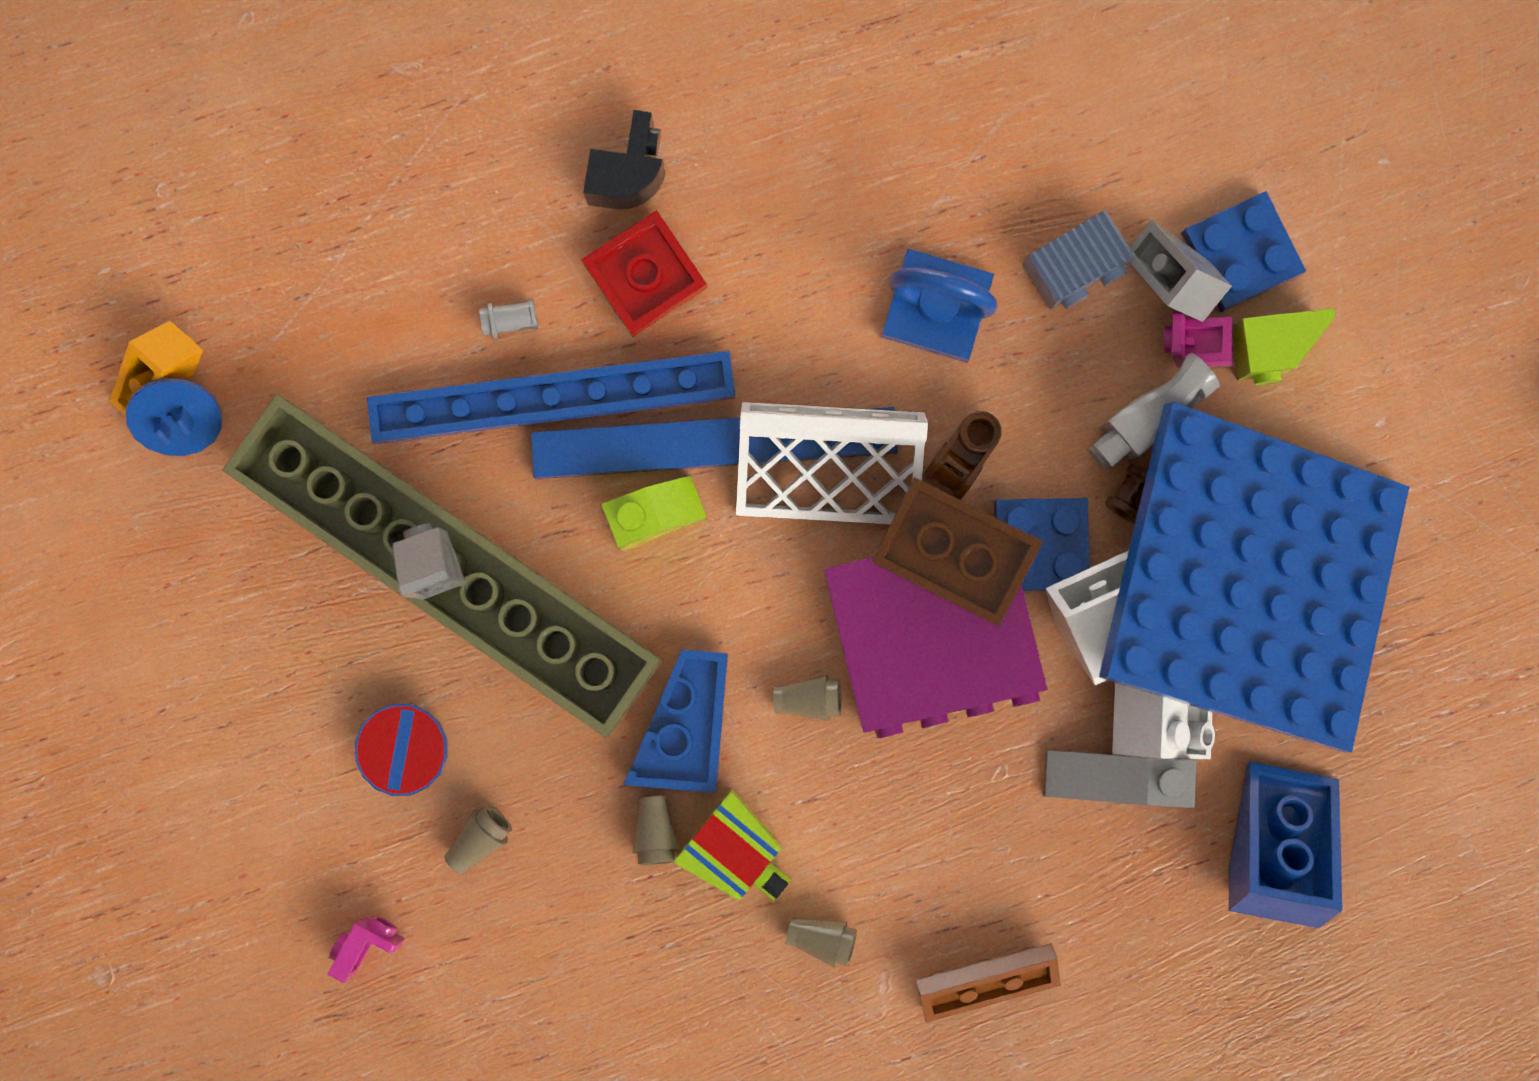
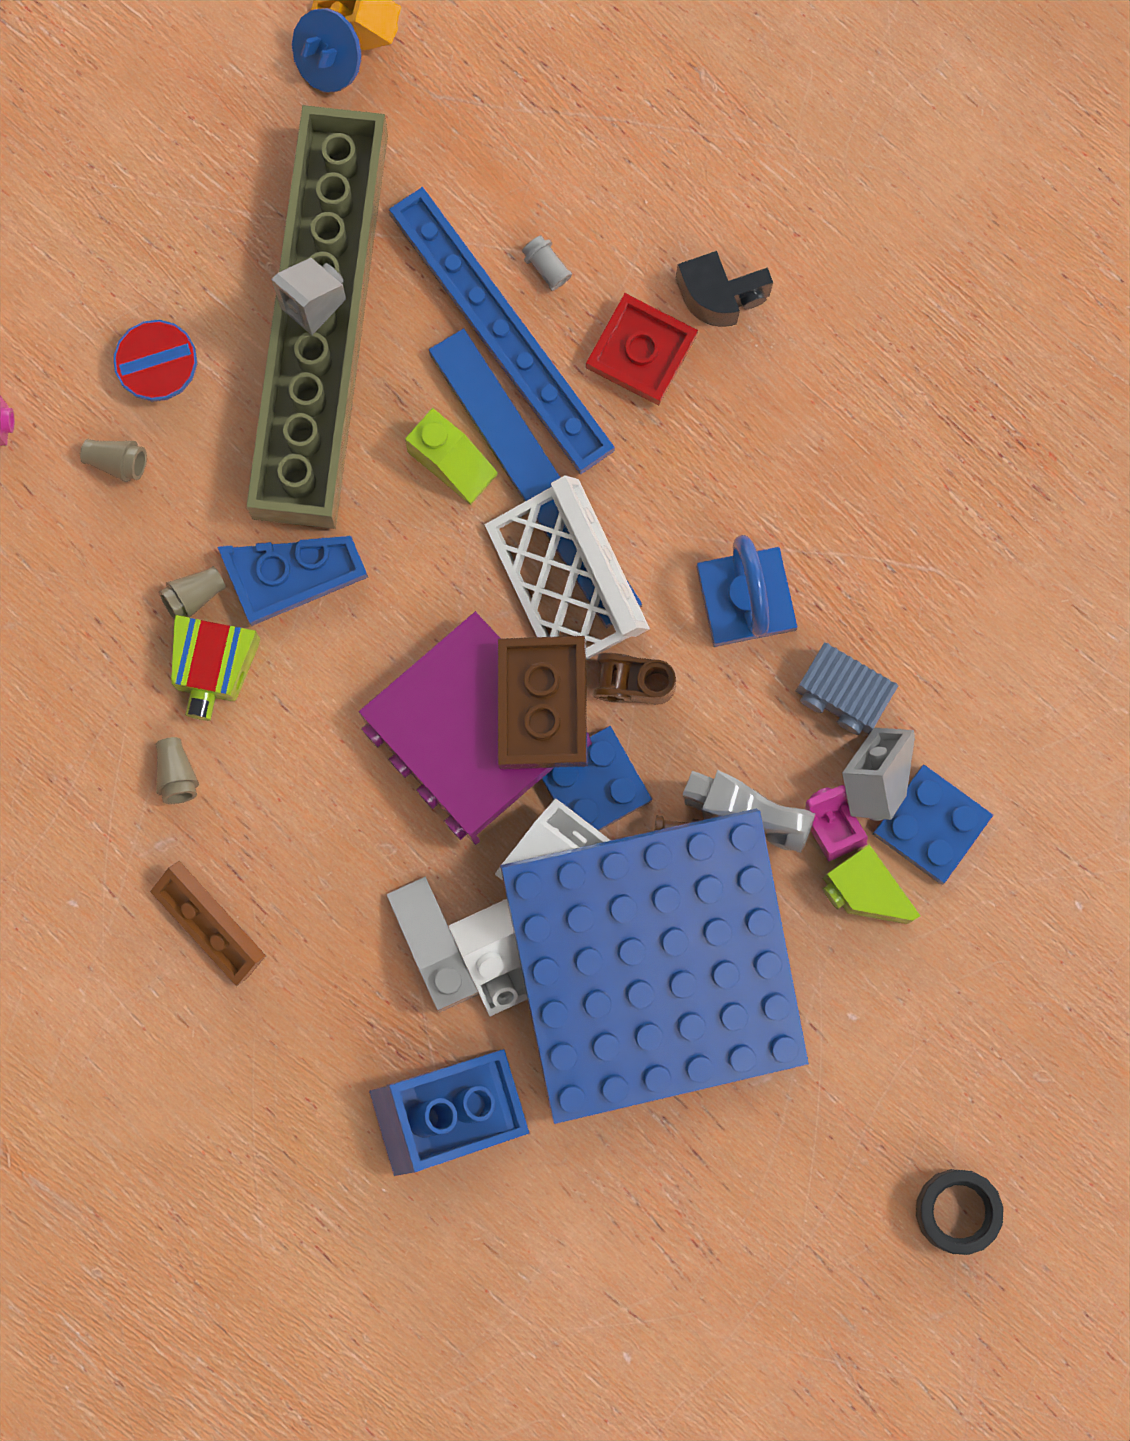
camera: 60 degrees right, 5 degrees down
dark tan cone [773,675,842,721] -> none

